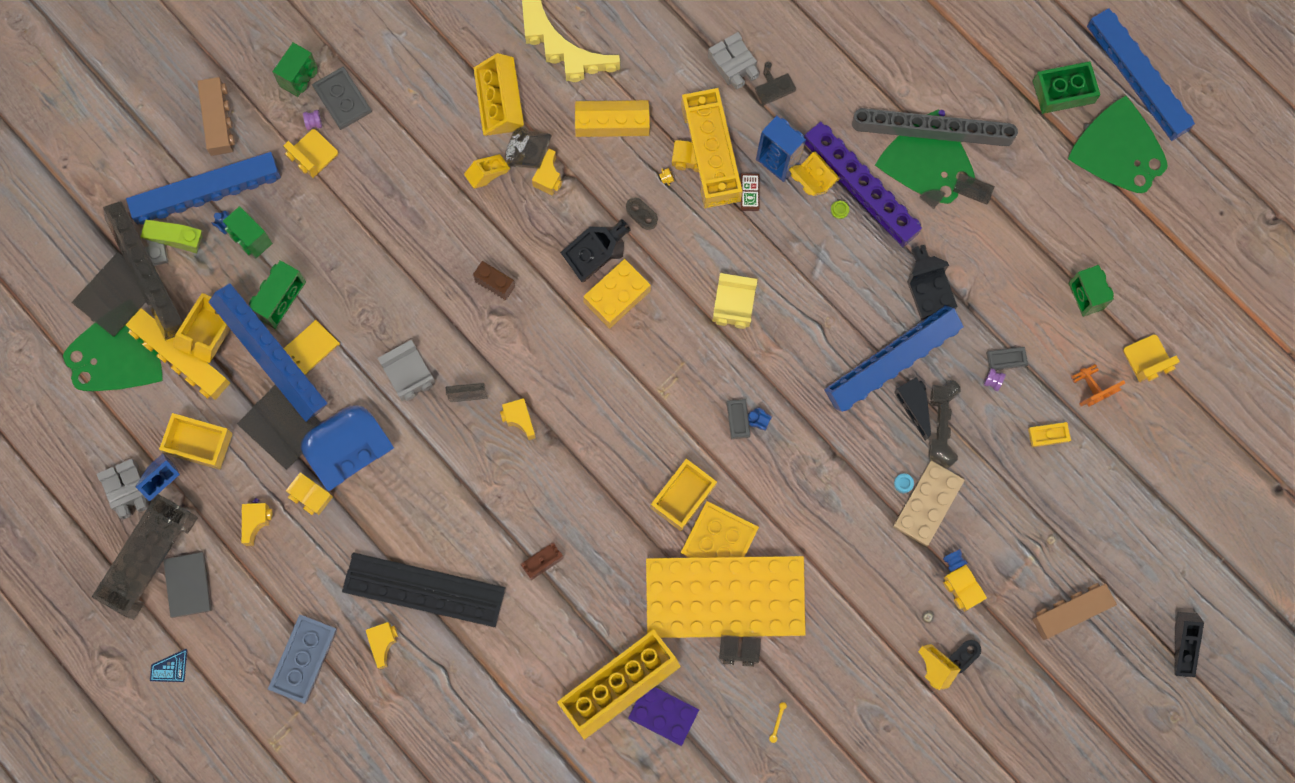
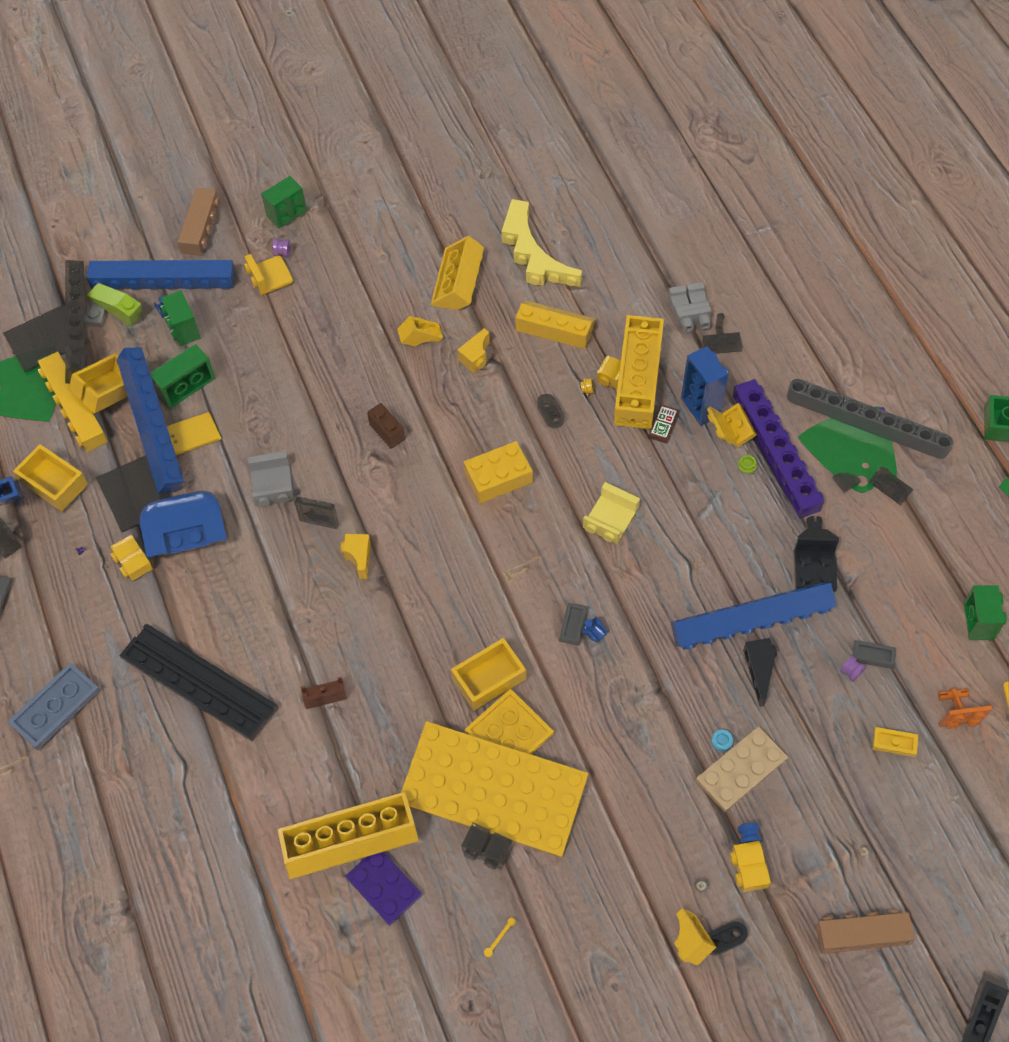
camera: 25 degrees right, 15 degrees down
yellow arch [241,503,272,546] -> none
dark grey tile [312,66,372,130] -> none
yellow arch [365,622,398,669] -> none
clear smoke slope [505,127,552,169] -> none
black plate [560,219,631,282] -> none
clear smoke plate [928,380,961,468] -> none

